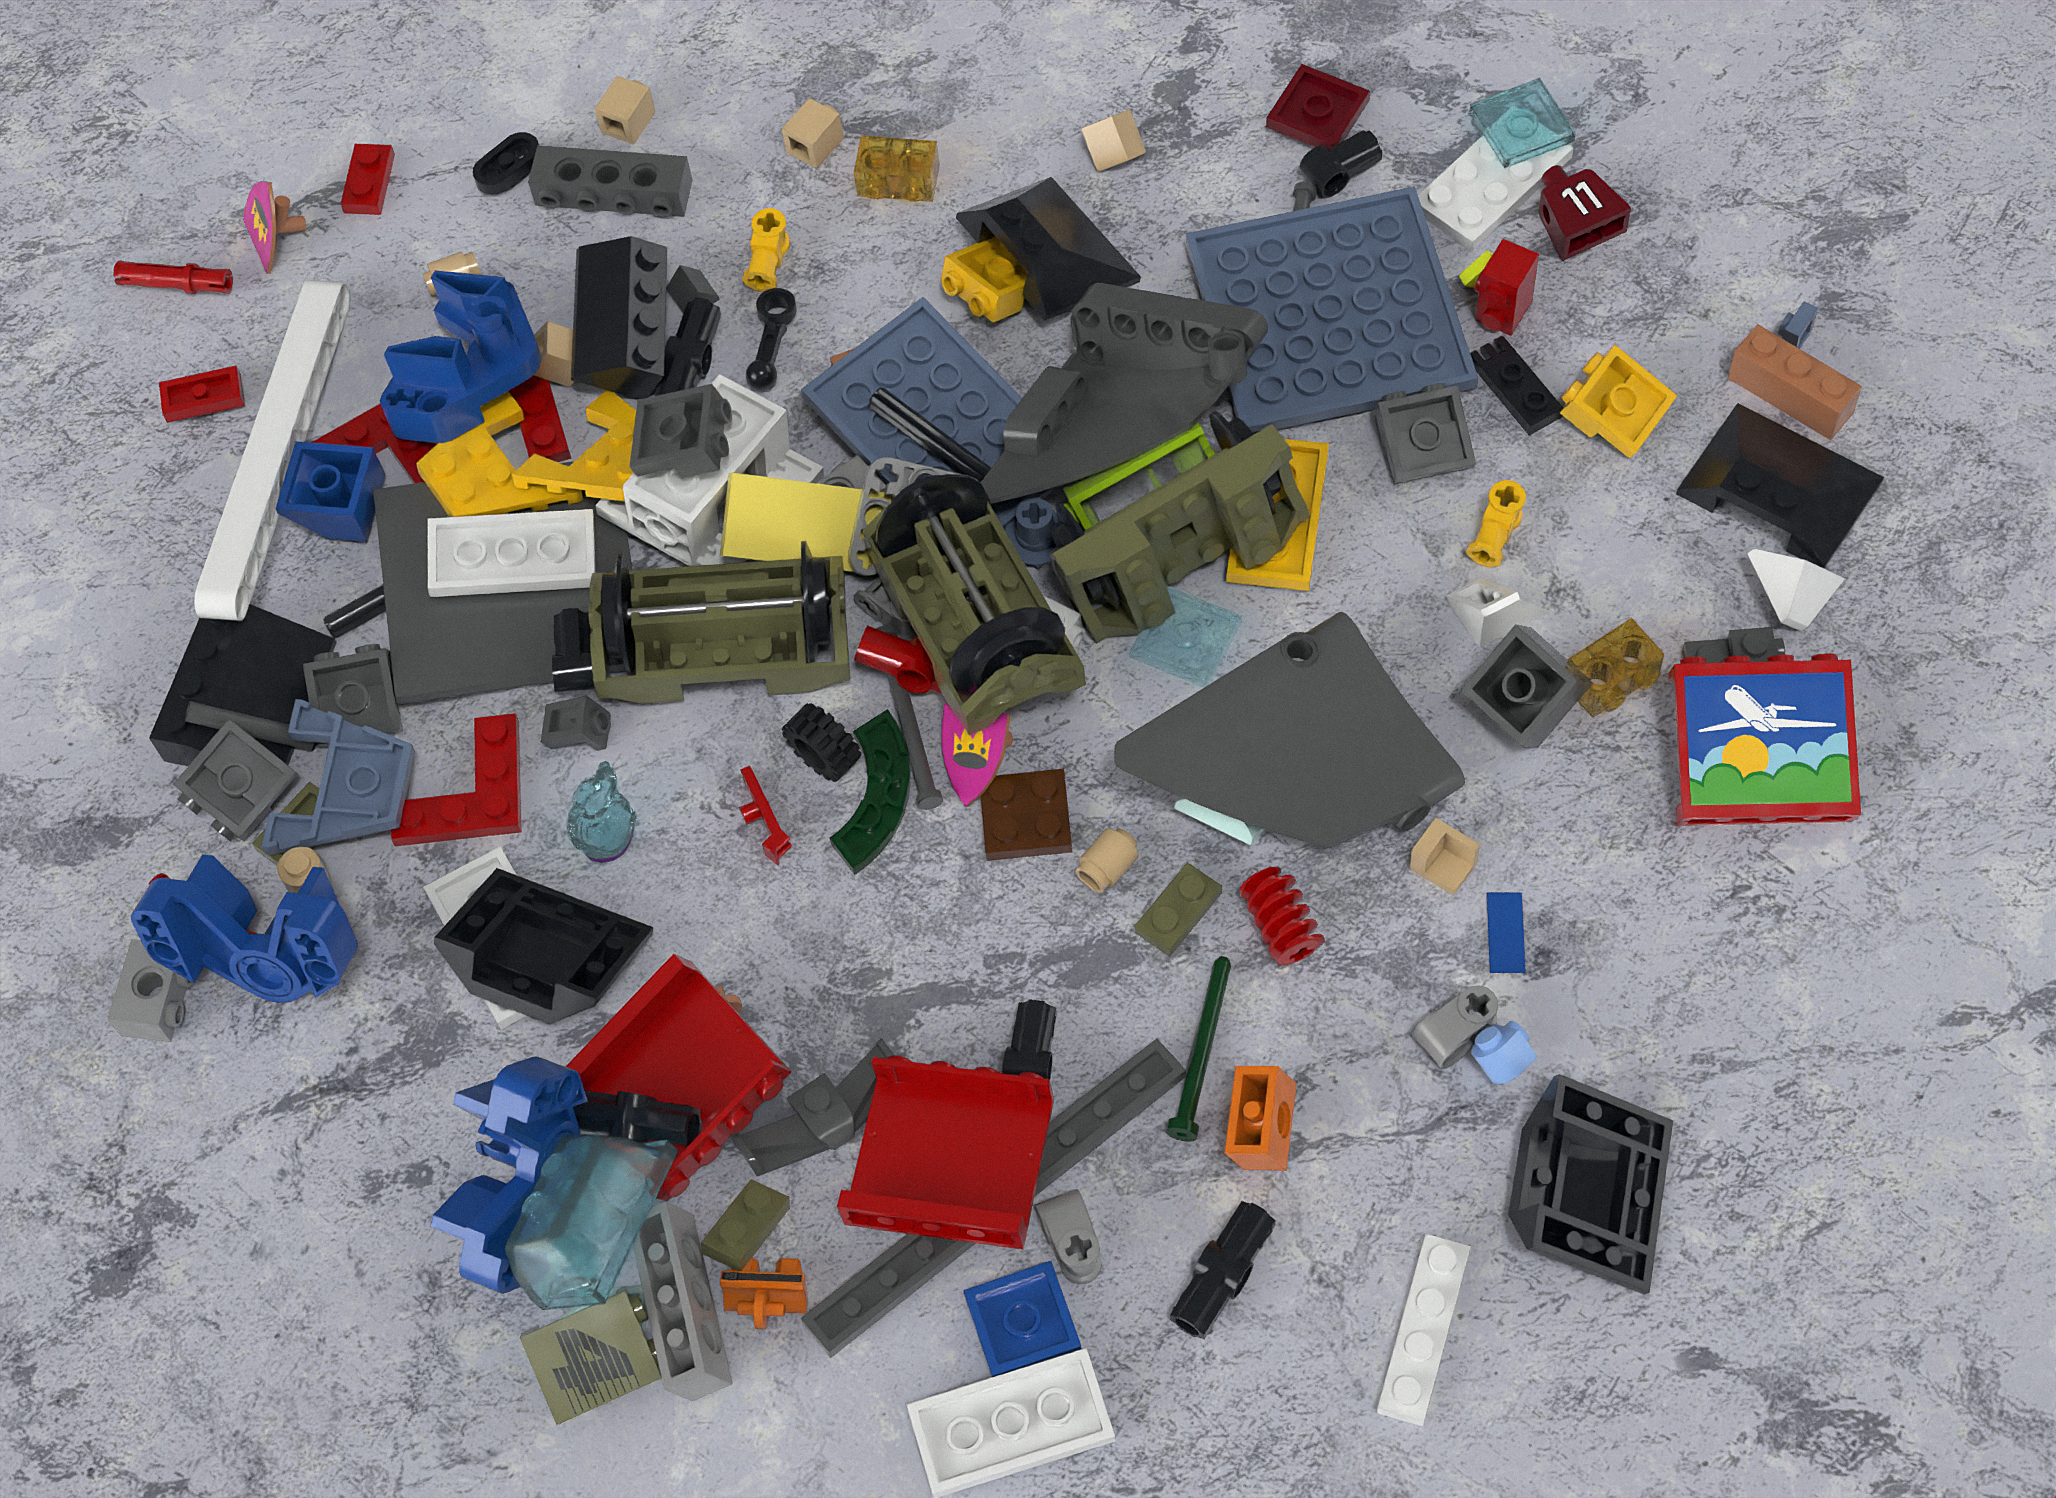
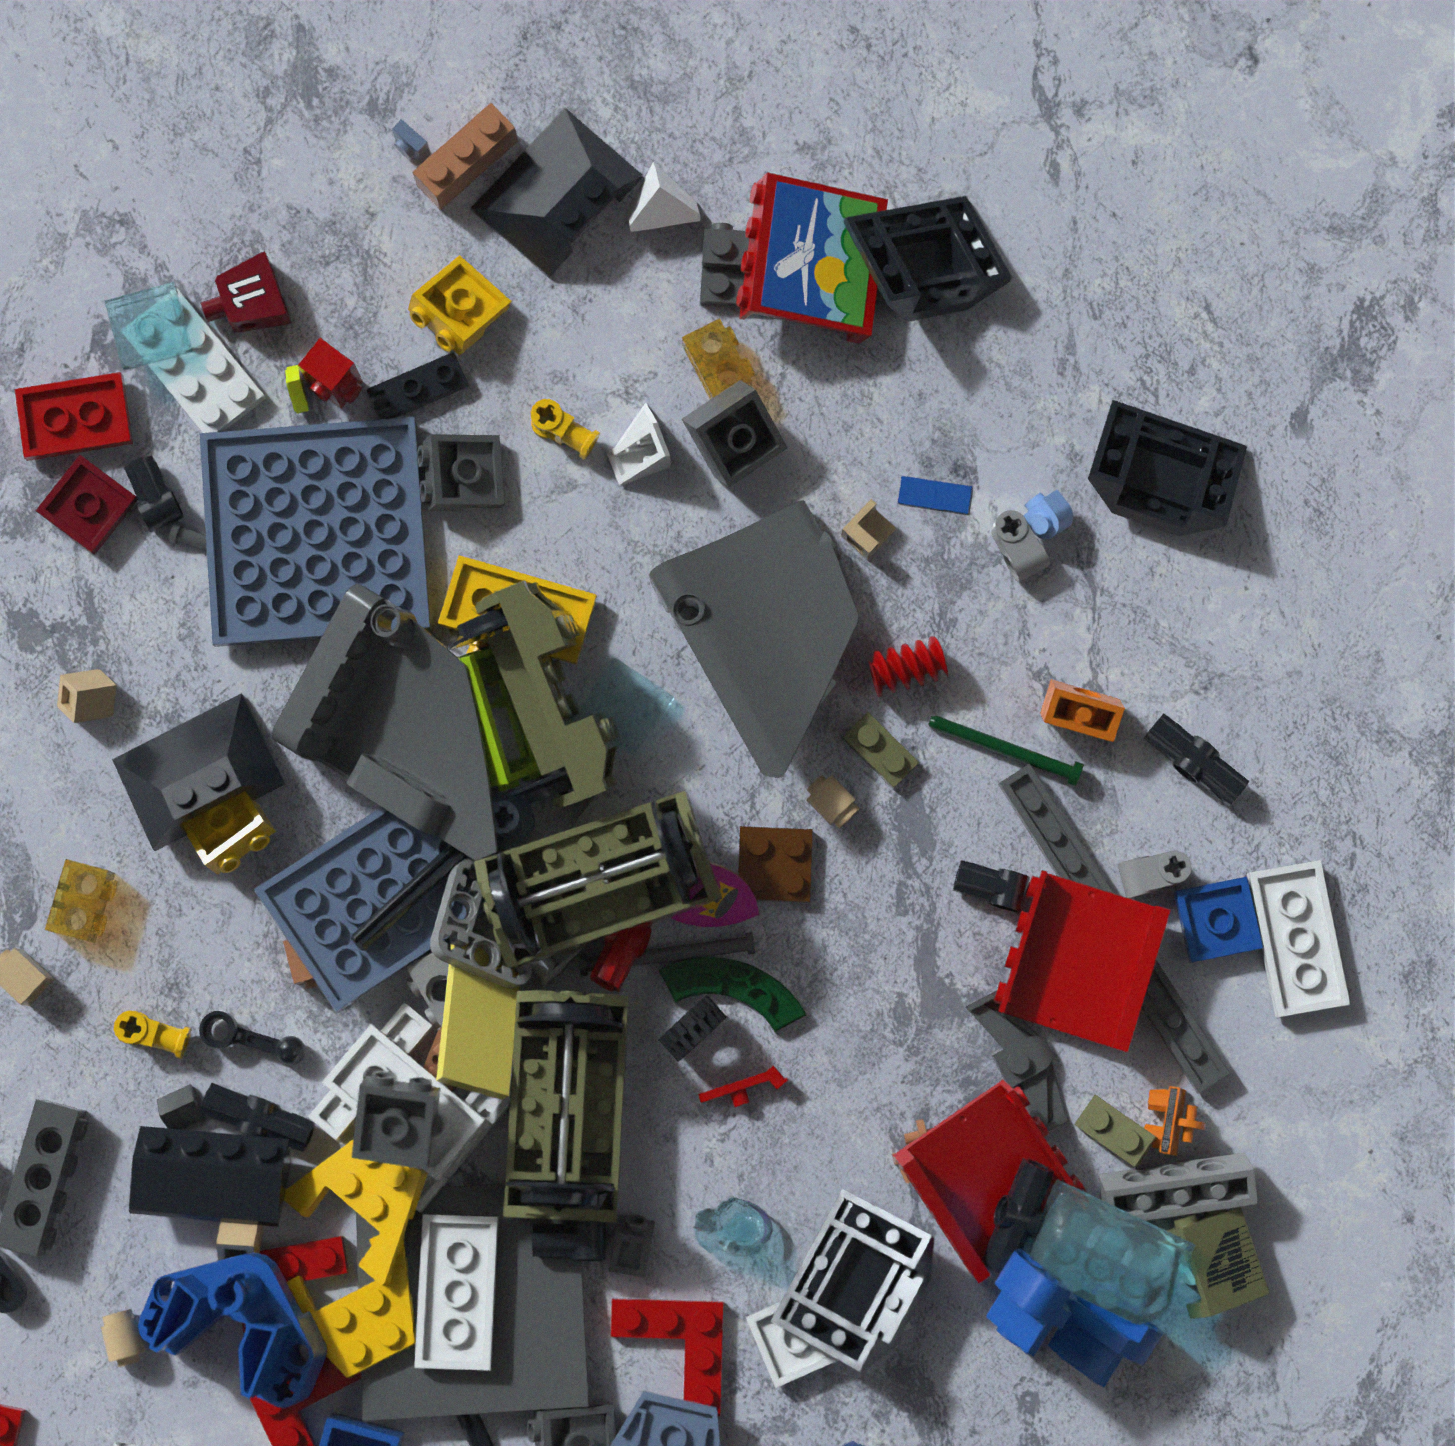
camera: 90 degrees left, 20 degrees up
white plate [1377,1234,1471,1427] -> none
none -> red plate [15,372,133,461]
none -> black slope [843,196,1012,322]

